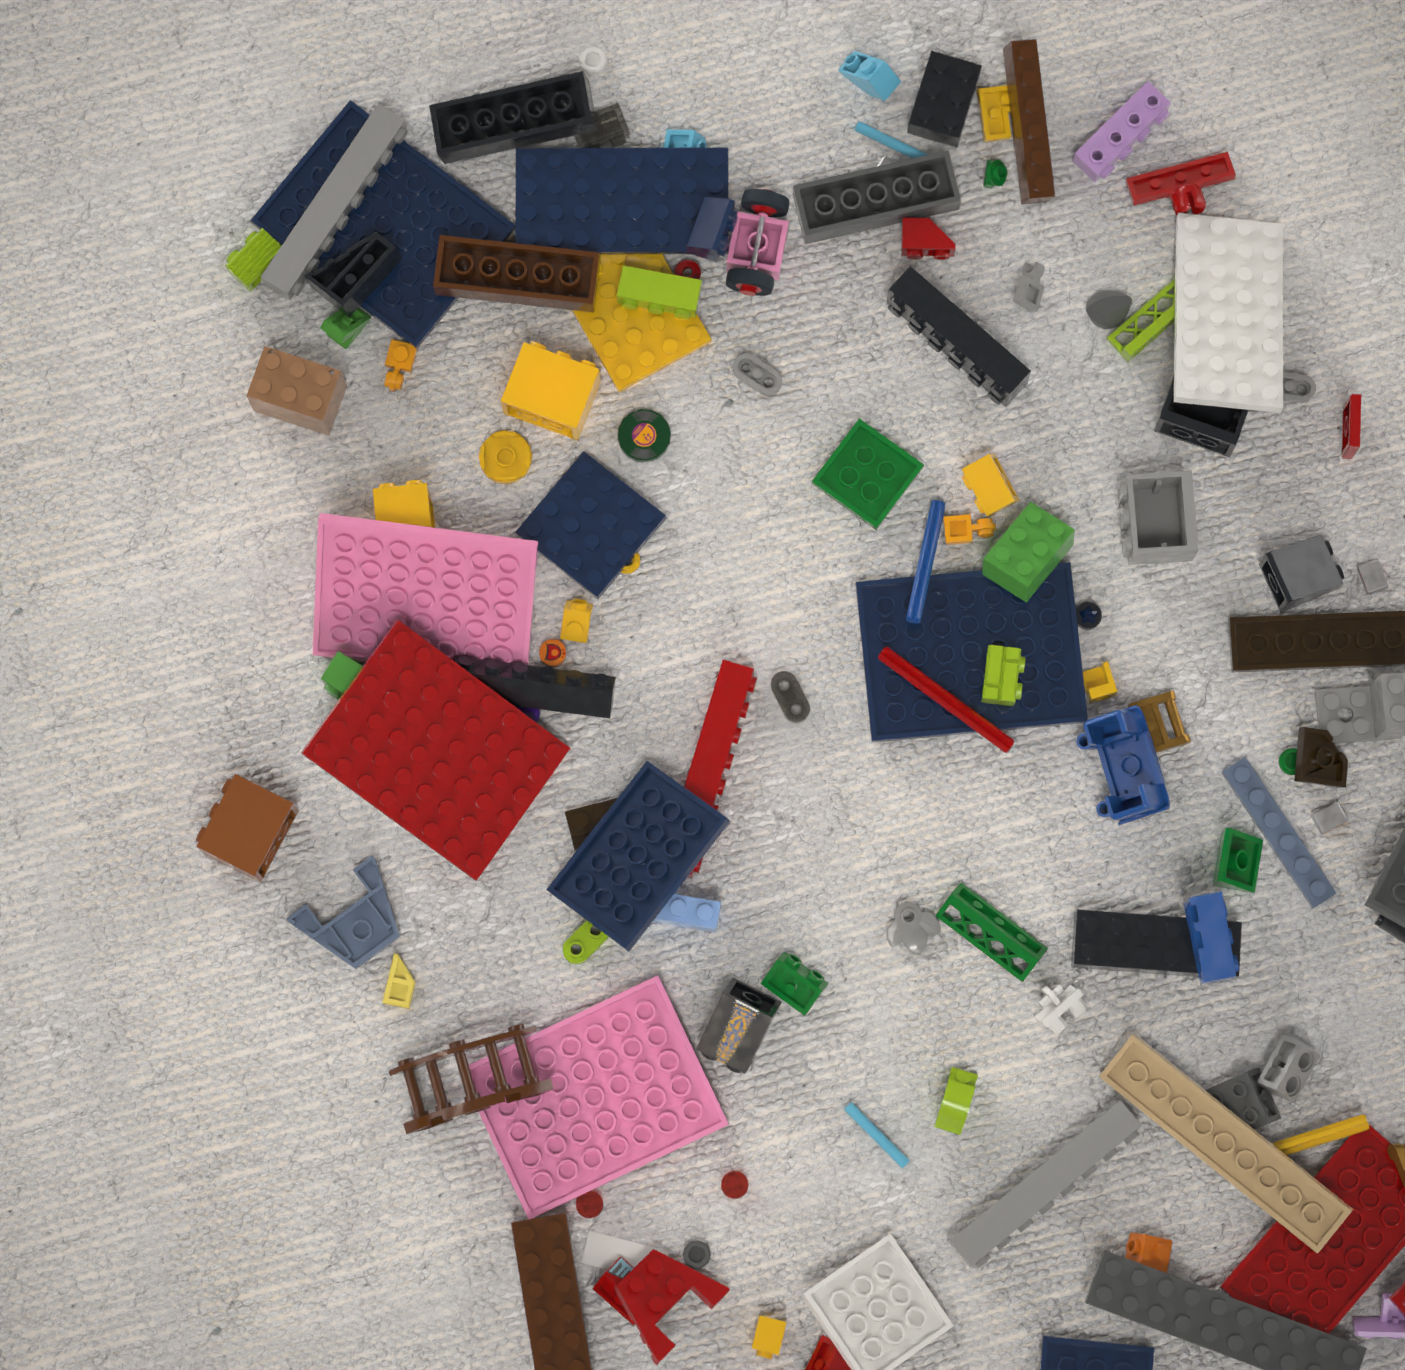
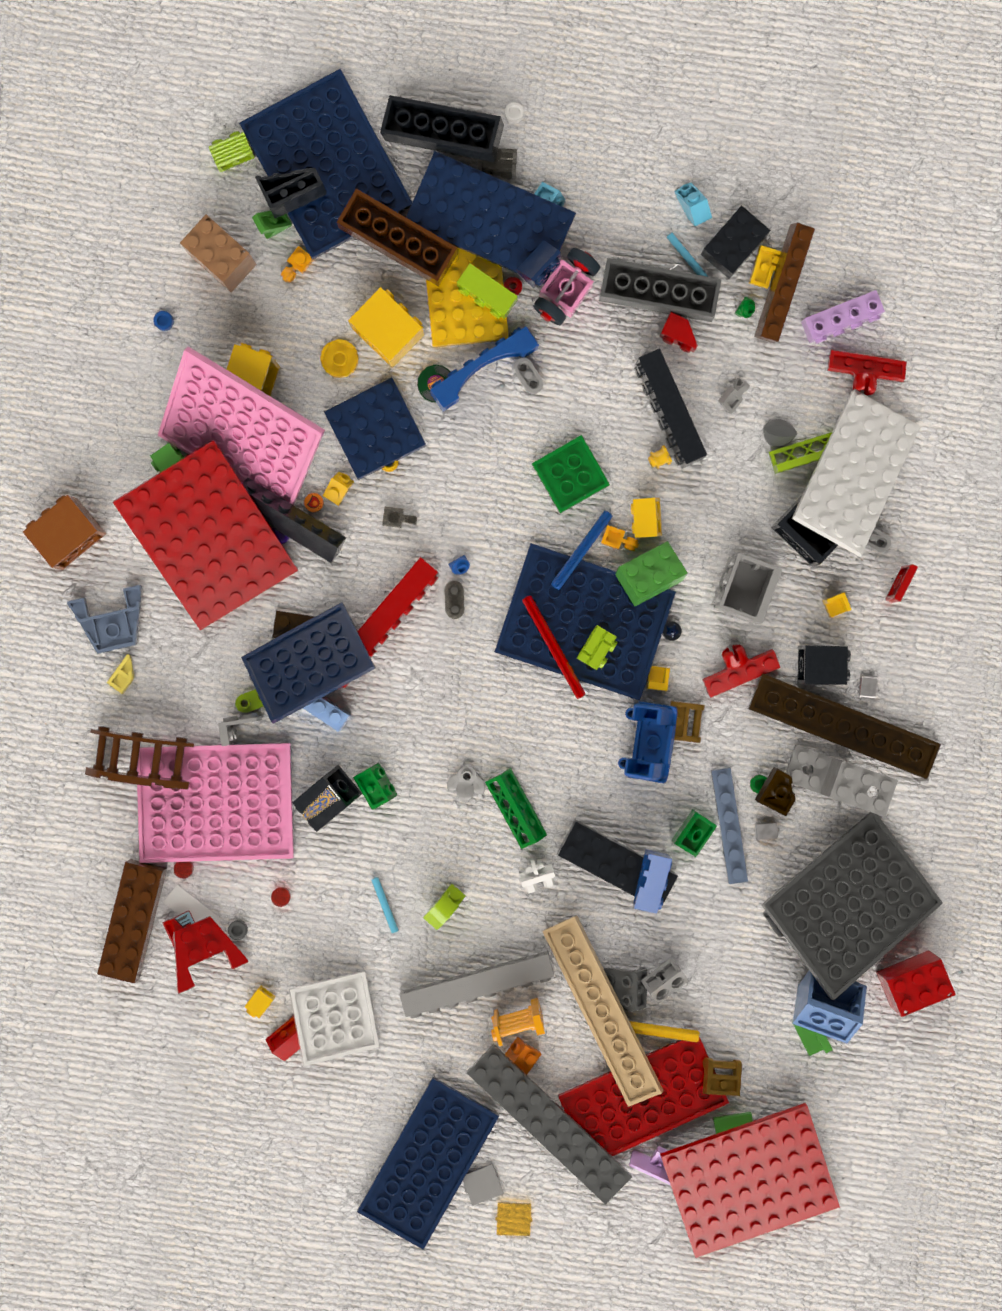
camera: 25 degrees right, 10 degrees up
light grey brick [261,103,408,300] -> none
none -> blue tile [153,311,174,331]
none -> light grey bracket [218,713,262,746]
none -> clear smoke plate [382,506,417,528]
none -> blue arch [430,326,539,412]
none -> blue plate [448,555,470,575]
none -> light orange fence [491,997,545,1046]
none -> yellow brick [648,445,672,469]
none -> red plate [702,644,781,698]
none -> yellow panel [822,592,852,618]

